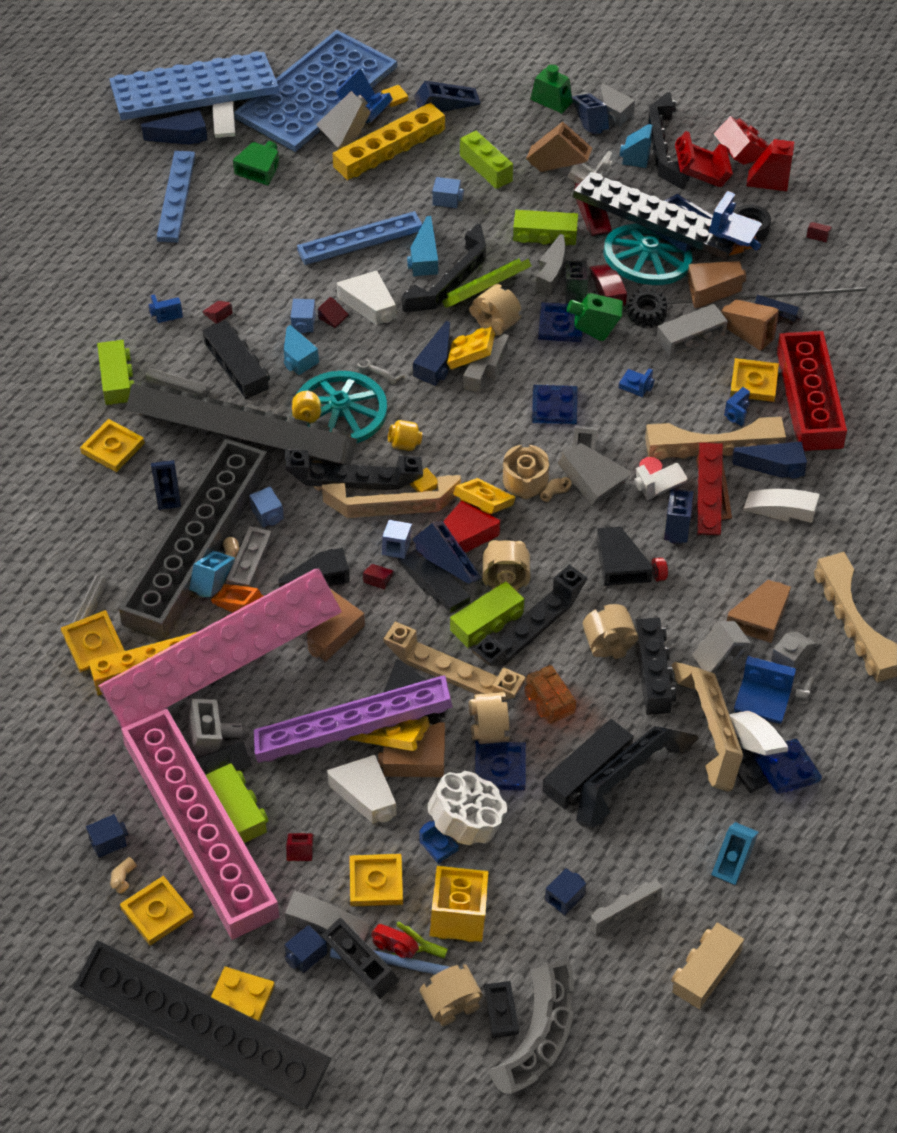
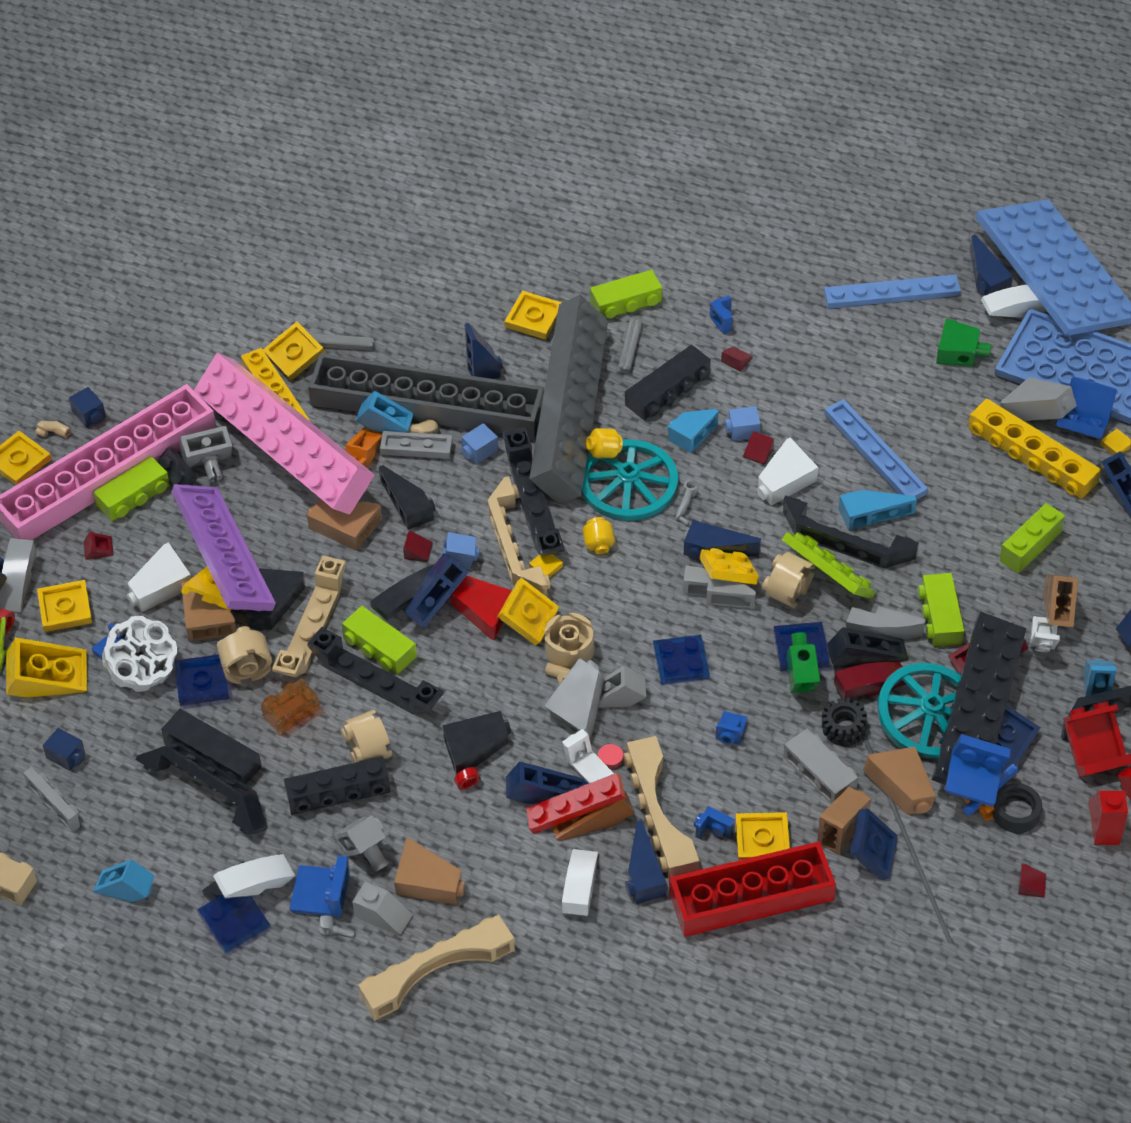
camera: 80 degrees right, 0 degrees up
medium blue brick [432,177,464,208] -> none
tan brick [483,540,530,592] -> none
tan slope [671,662,743,791] -> none

